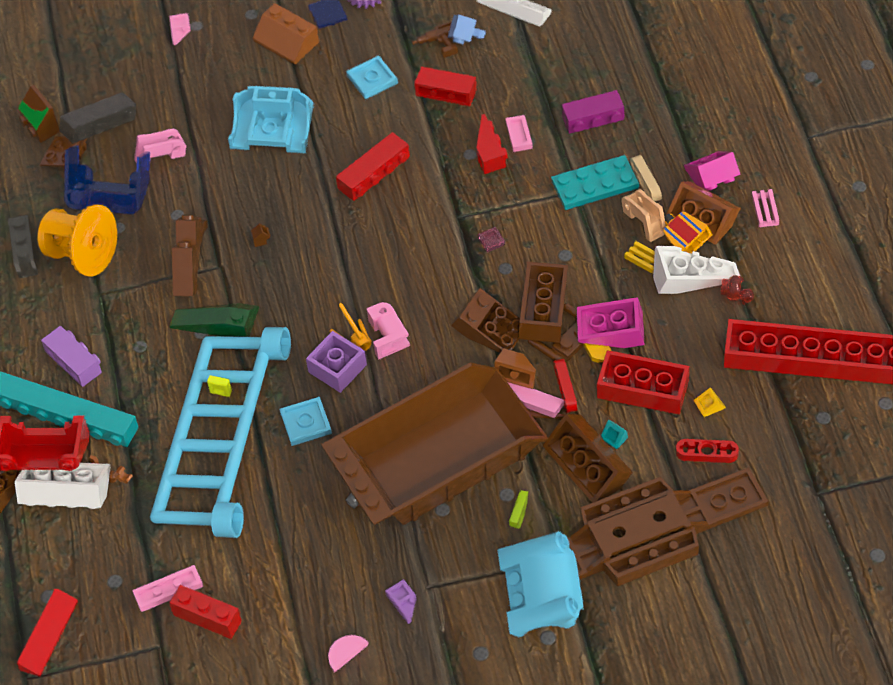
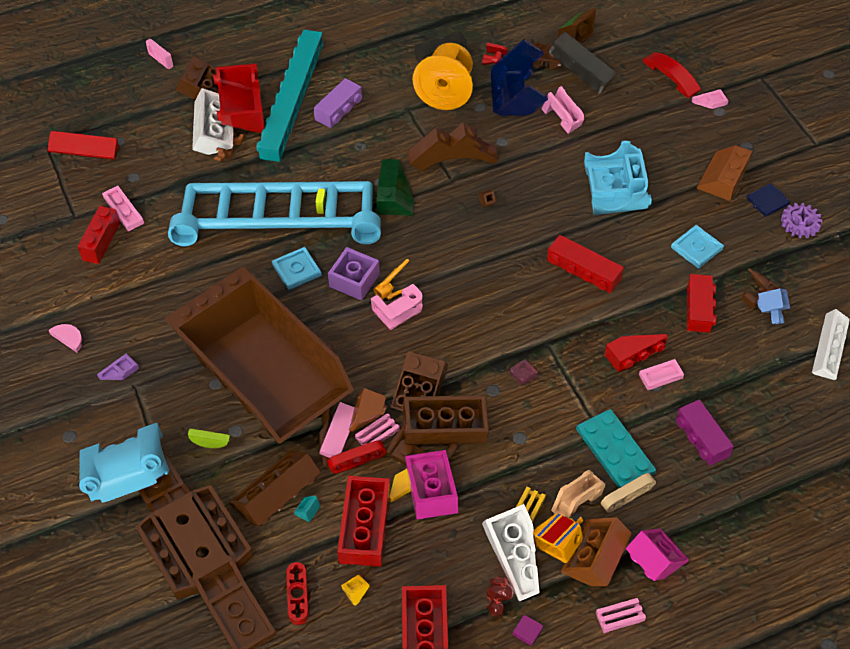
camera: 75 degrees right, 0 degrees up
none -> bright pink tile [355,413,400,445]
none -> red piece [482,42,508,65]
none -> magenta tile [513,615,543,646]
none -> red slope [642,52,701,98]

